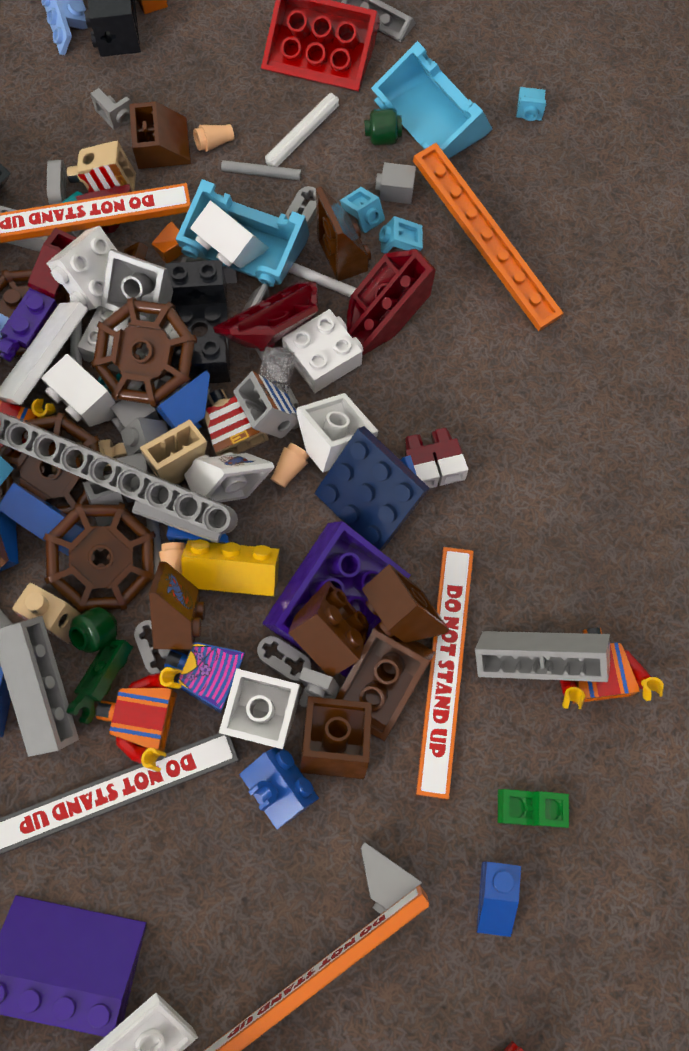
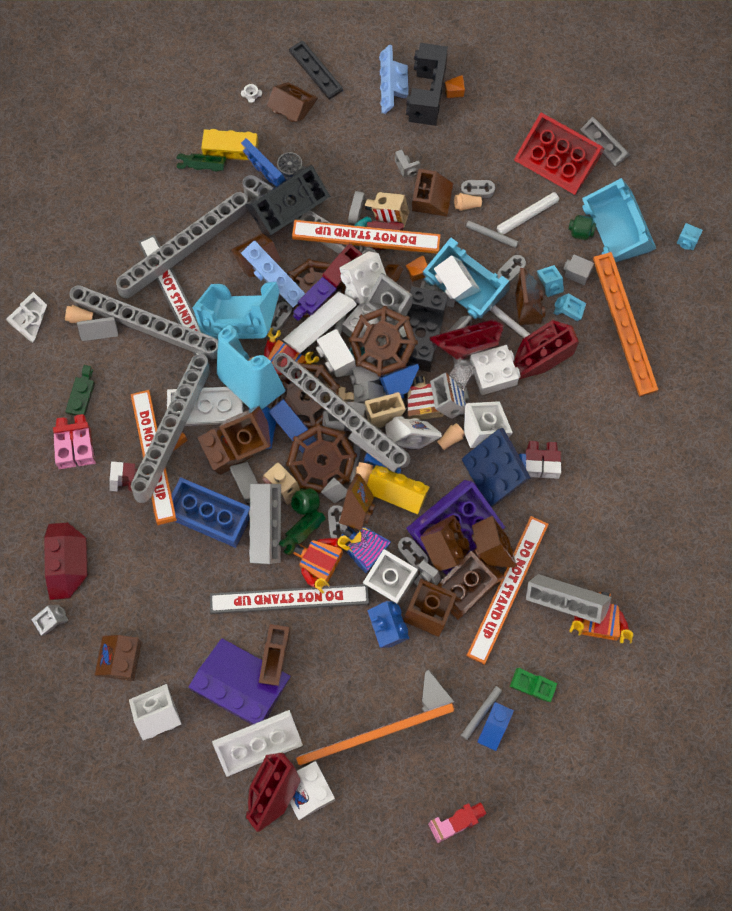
camera: 20 degrees right, 0 degrees up
none -> reddish brown slope [259,624,290,686]
none -> light grey slope [321,478,347,503]
none -> light grey beam [461,180,495,198]
none -> light grey bar [461,686,502,740]

